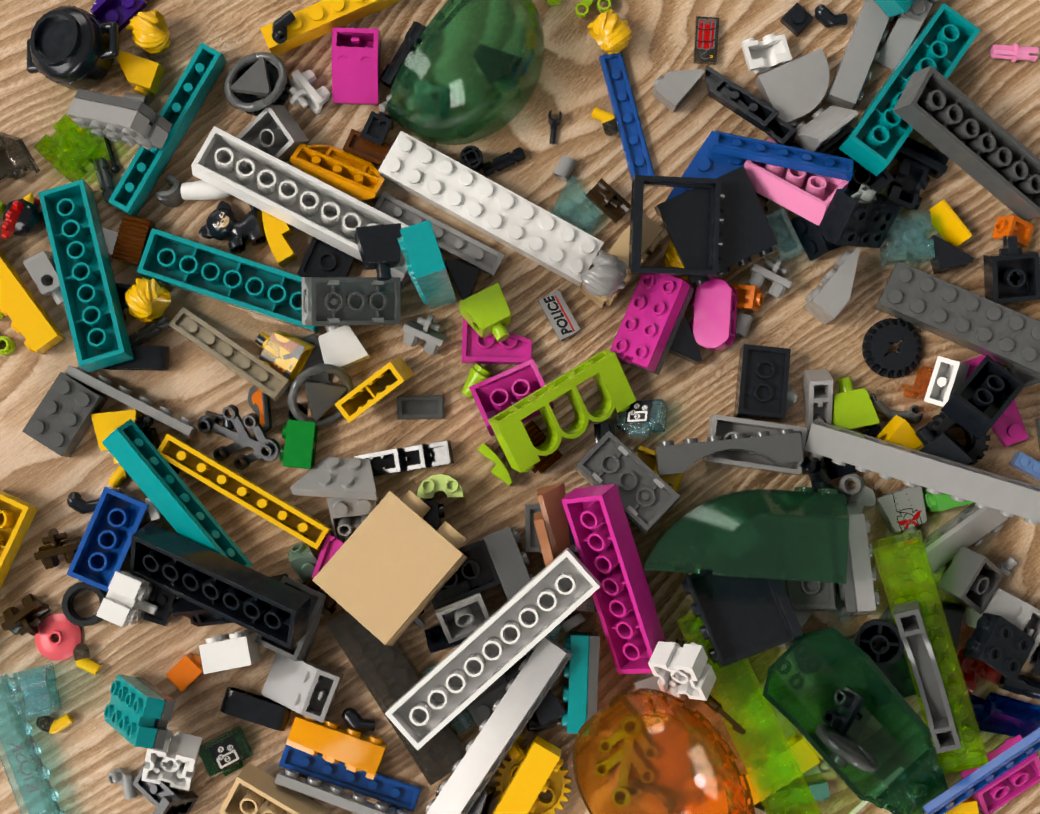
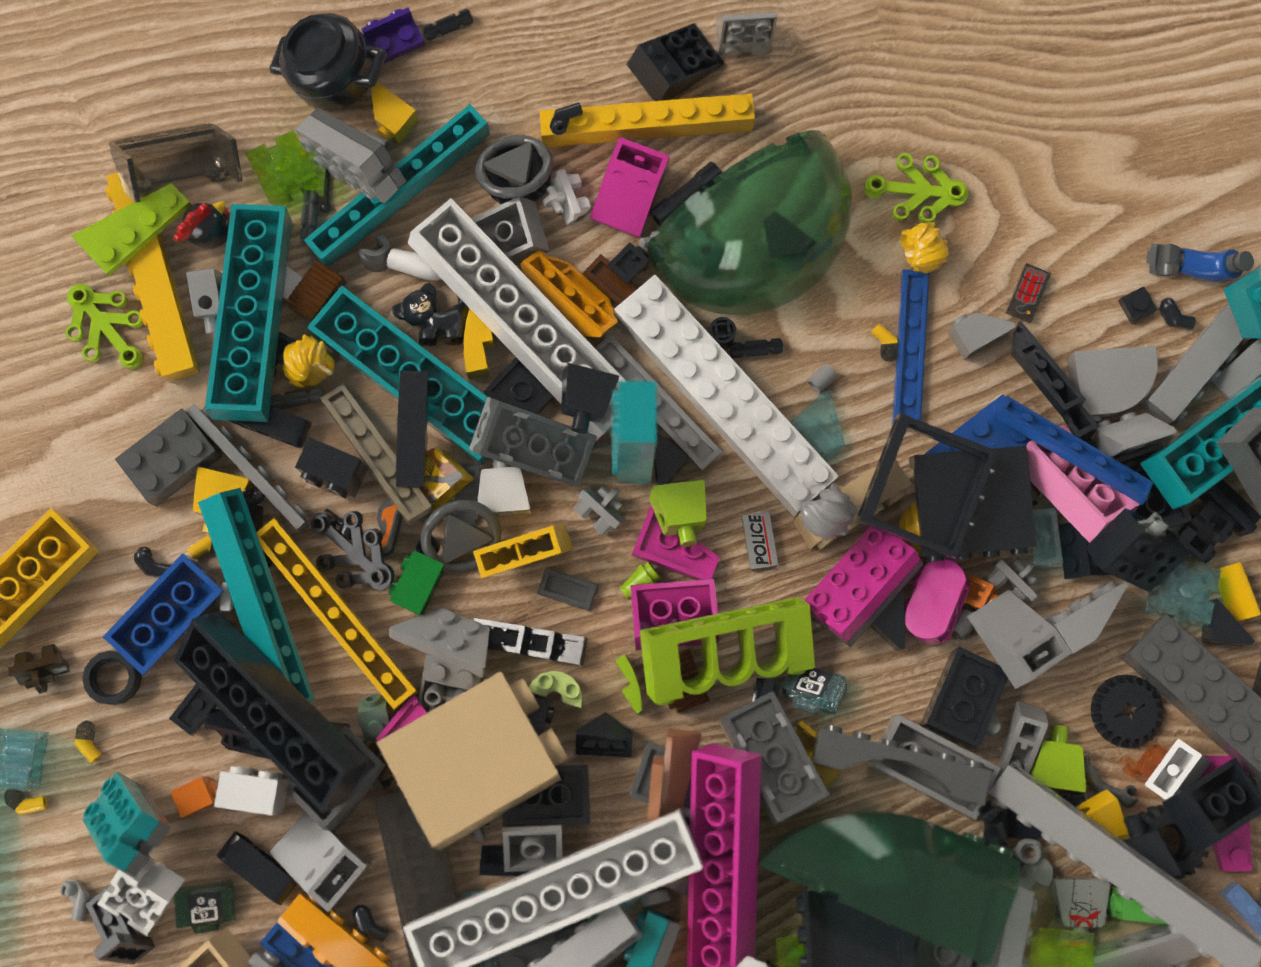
camera: 10 degrees right, 5 degrees down
dark brown hips [34,528,81,570] -> none
coral dish [35,613,82,661] -> none
white brick [96,569,158,627] -> none
yellow hair [126,9,171,54] -> none
dark grey brick [483,526,535,600] -> none
black hand [548,110,562,145] -> none
dark brown hips [586,178,631,224] -> none
white cylinder [741,33,792,74] -> none
none -> black brick [295,437,368,499]
none -> black slope [396,371,429,488]
none -> black slope [575,712,633,757]
none -> light grey slope [967,590,1072,689]

